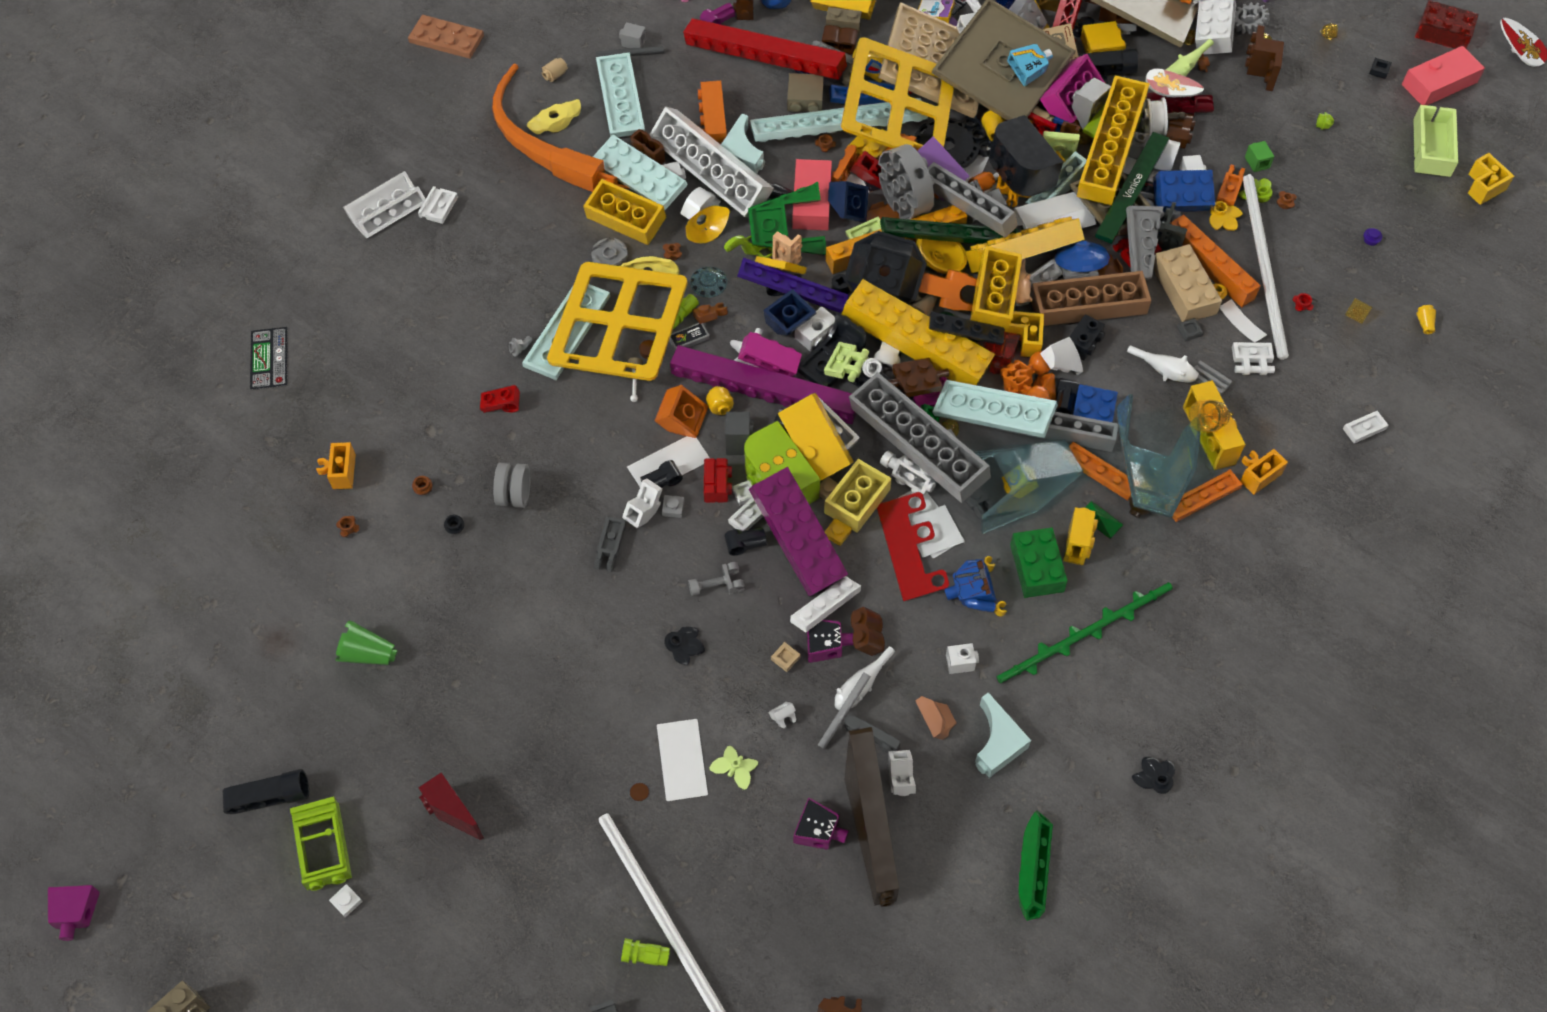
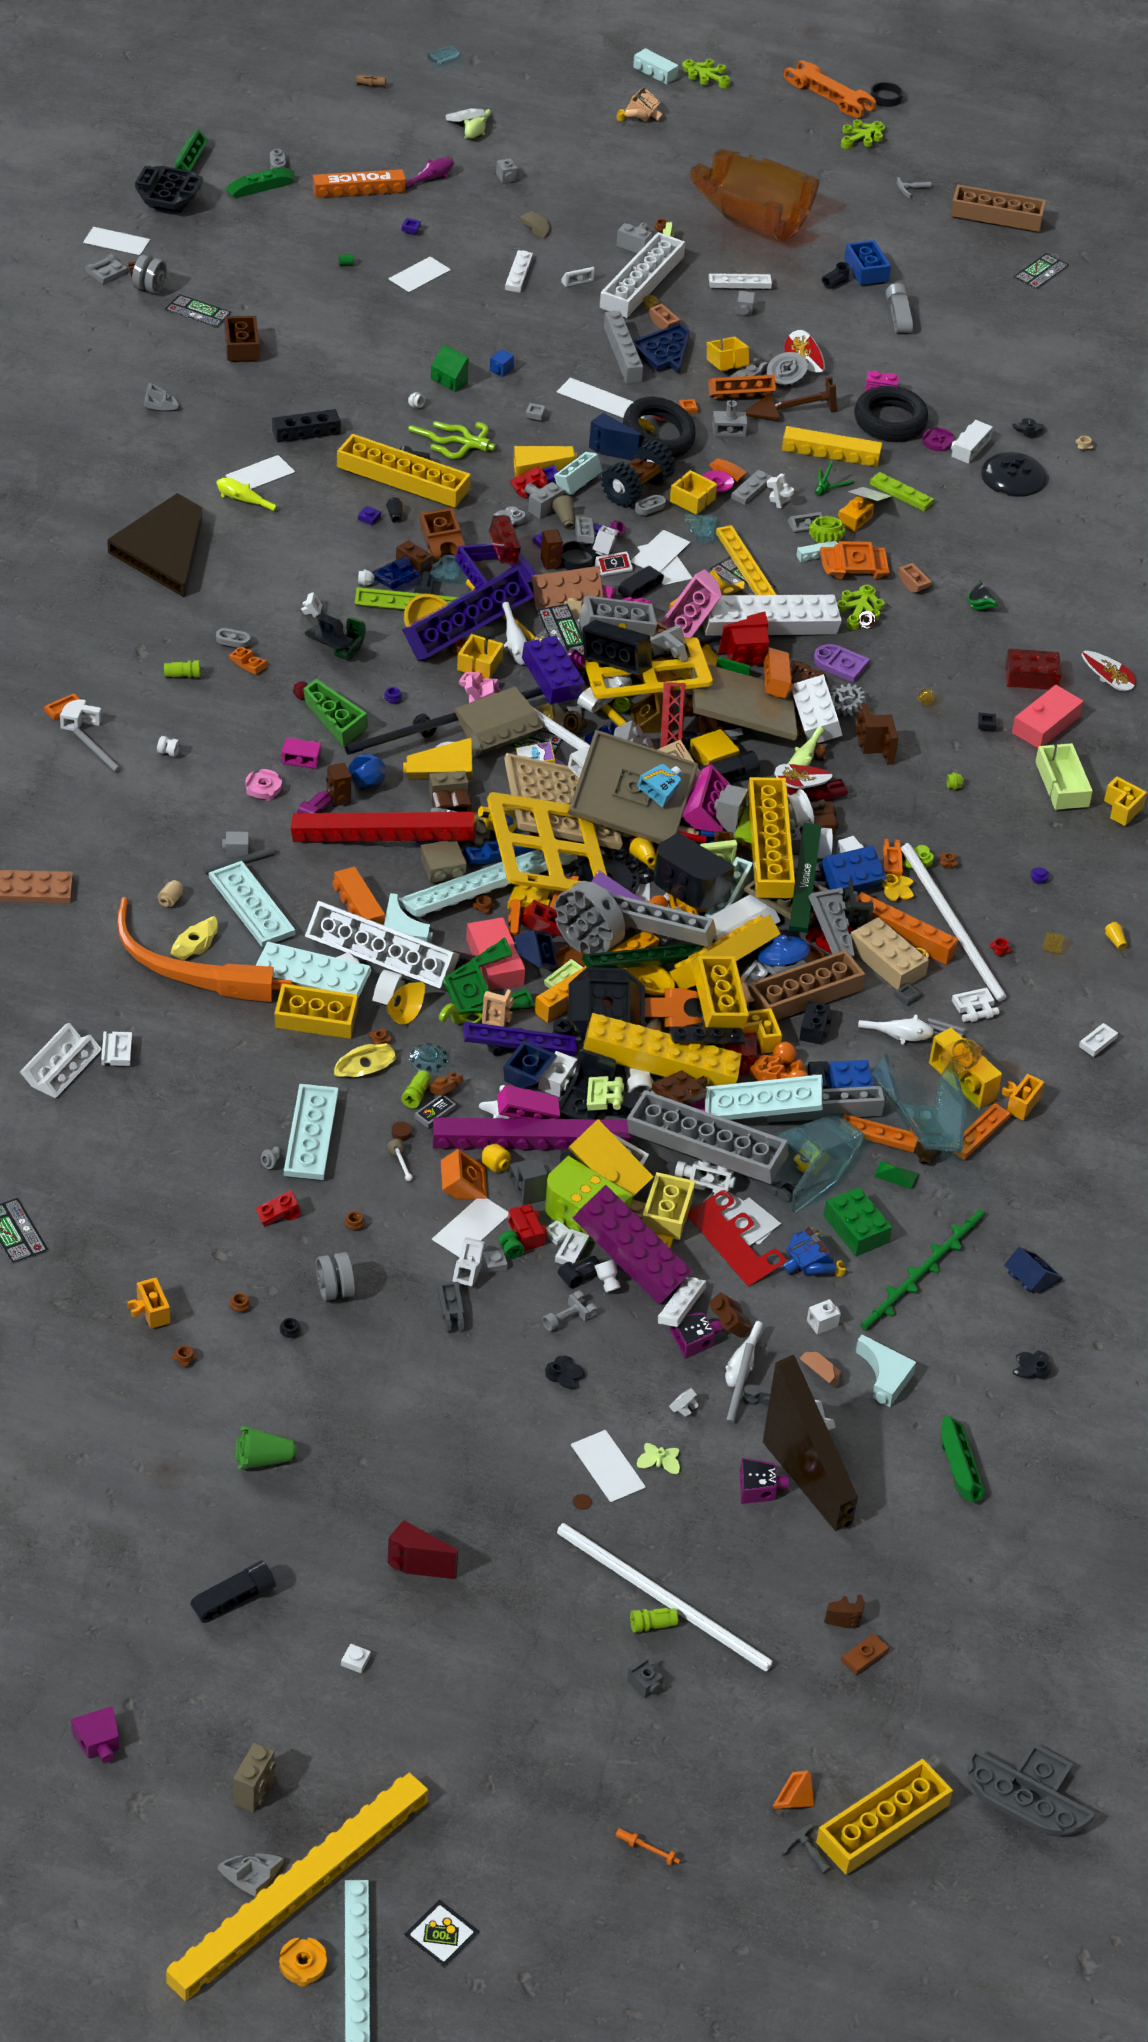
camera: 25 degrees left, 15 degrees down
lime door [290,796,352,891] -> none
yellow window [547,262,688,381] -> none
light grey tile [591,238,628,266] -> none
reddish brown brick [630,129,665,165] -> none
black piece [640,460,683,487] -> none
yellow tile [755,256,807,274] -> none
tan plate [771,642,801,672] -> none
white plate [862,358,882,377] -> none
white slope [1040,337,1083,375] -> none
yellow brick [1063,507,1098,565] -> none
white sticker [1220,299,1267,343] -> none
bright green brick [1245,141,1274,172] -> none
none -> dark orange plate [344,1211,365,1230]
none -> green wheel [498,1230,524,1259]
none -> white piece [595,1259,621,1293]
none -> dark blue slope [1004,1247,1063,1293]

